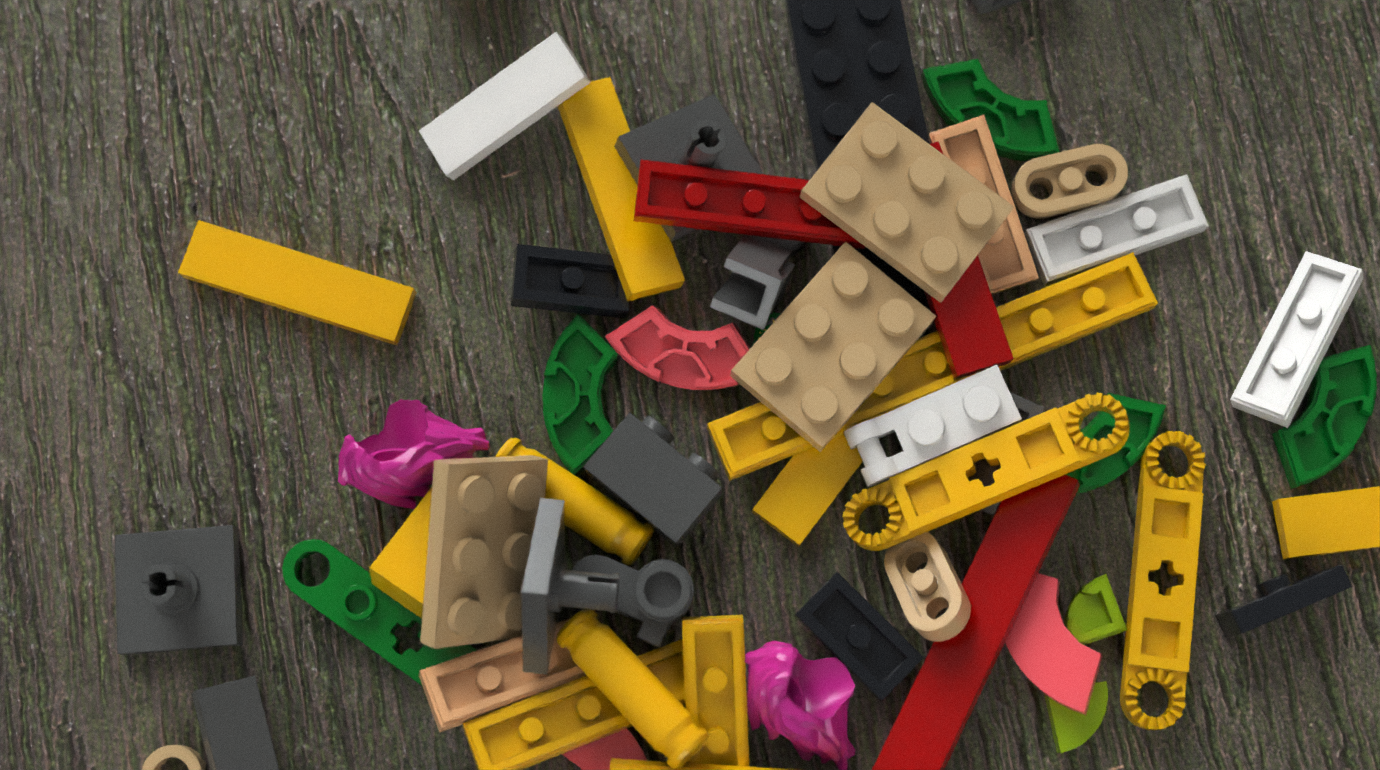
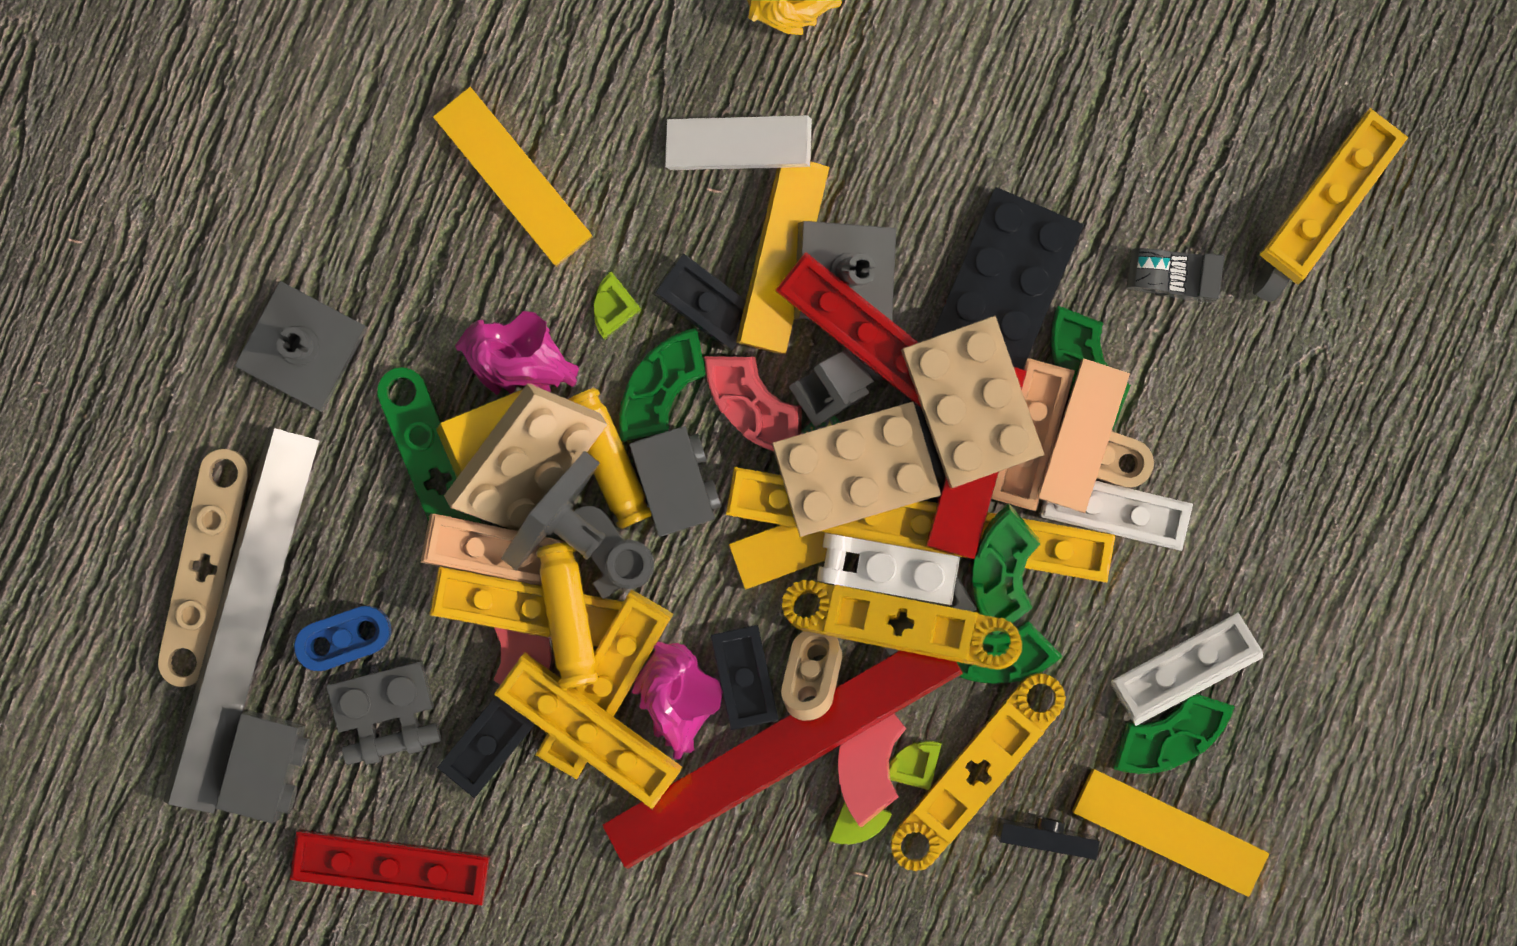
camera: 30 degrees right, 10 degrees up
none -> lime tile [594,272,642,340]
none -> green tile [972,503,1040,635]
none -> light nougat tile [1037,359,1130,513]

